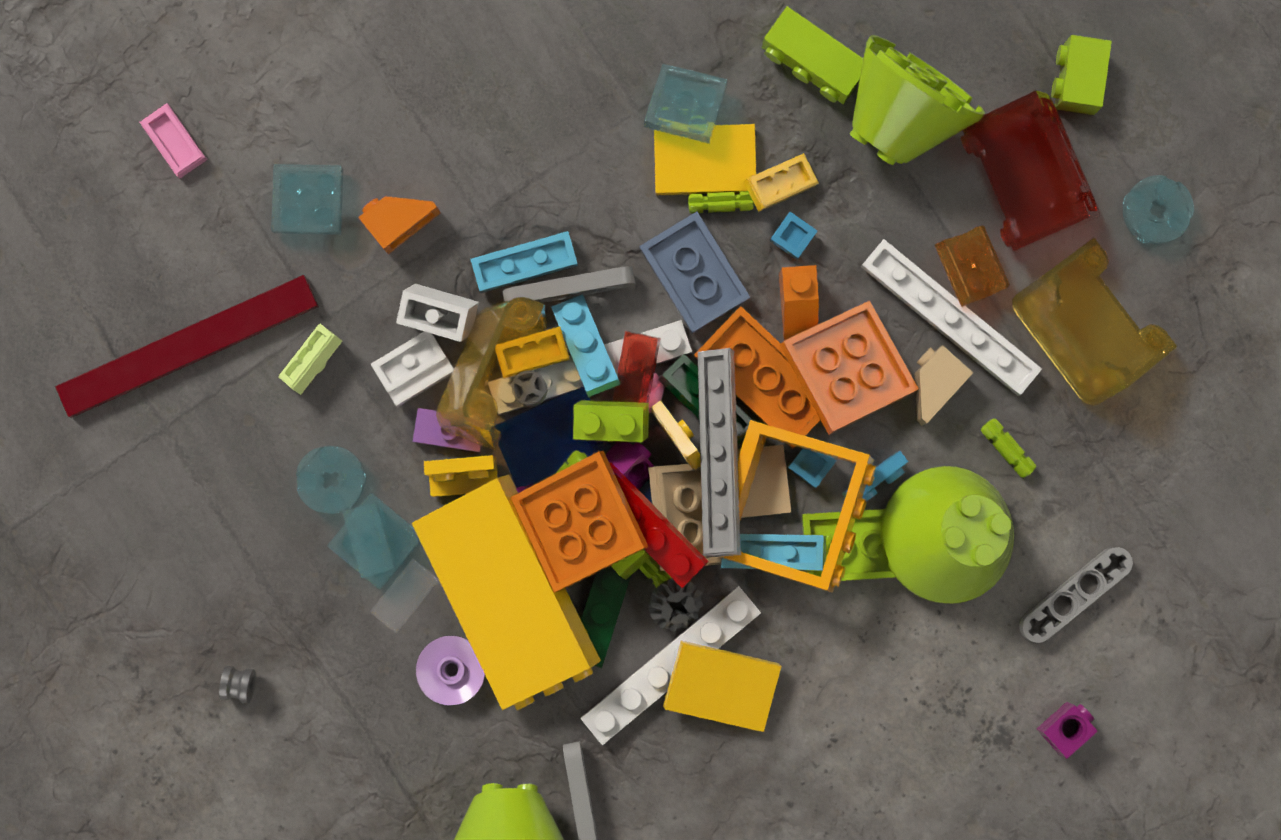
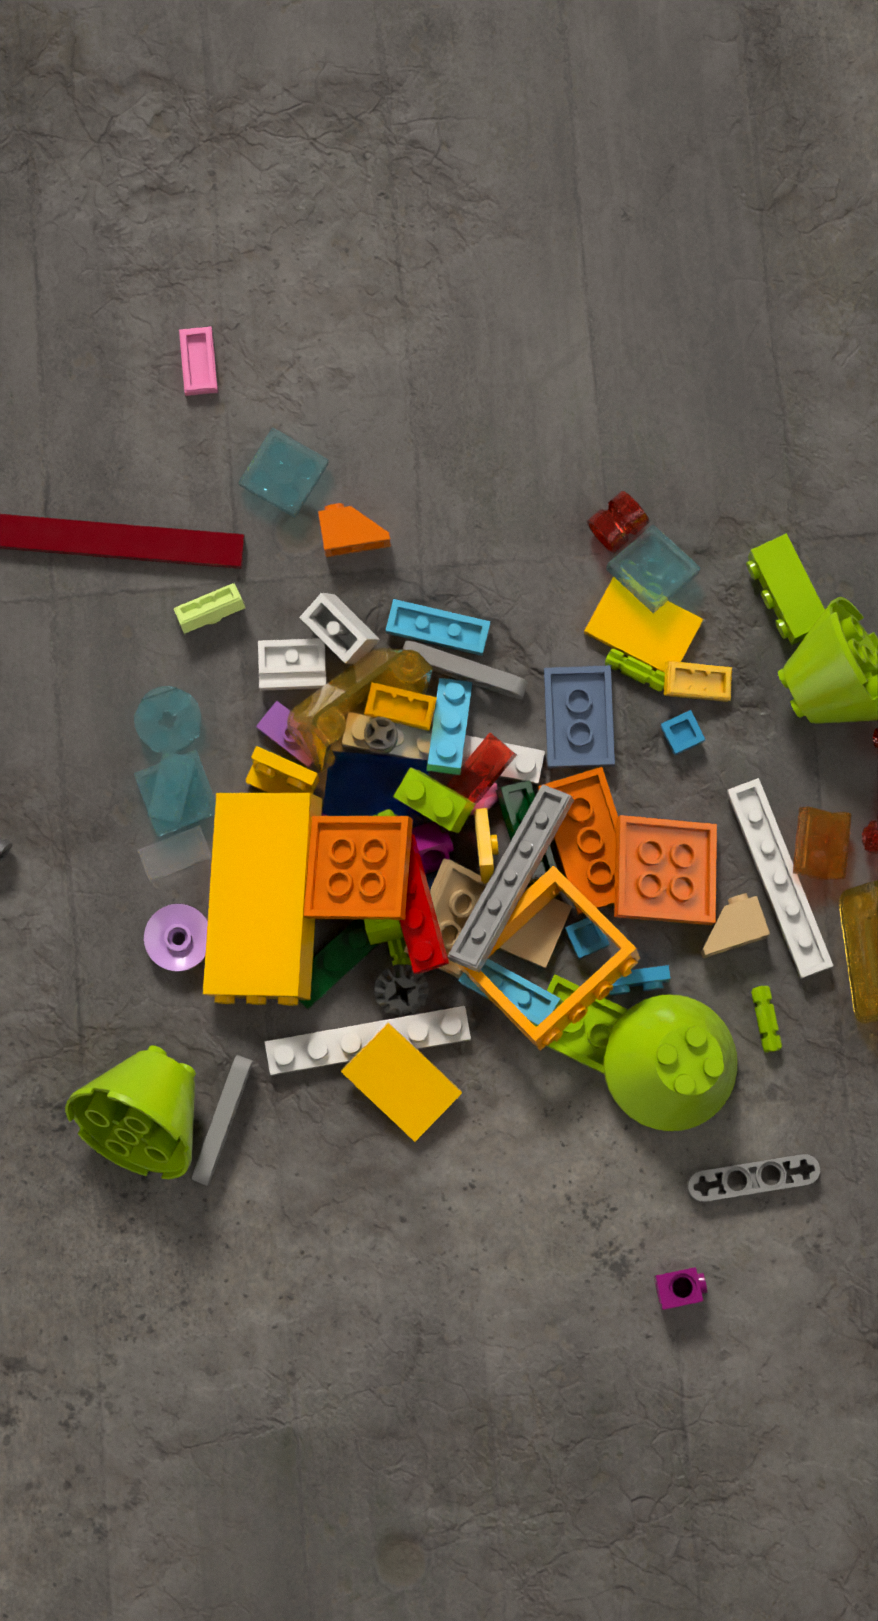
camera: 30 degrees right, 5 degrees down
orange slope [779,265,819,340] -> none
none -> clear red wheel [587,491,650,553]

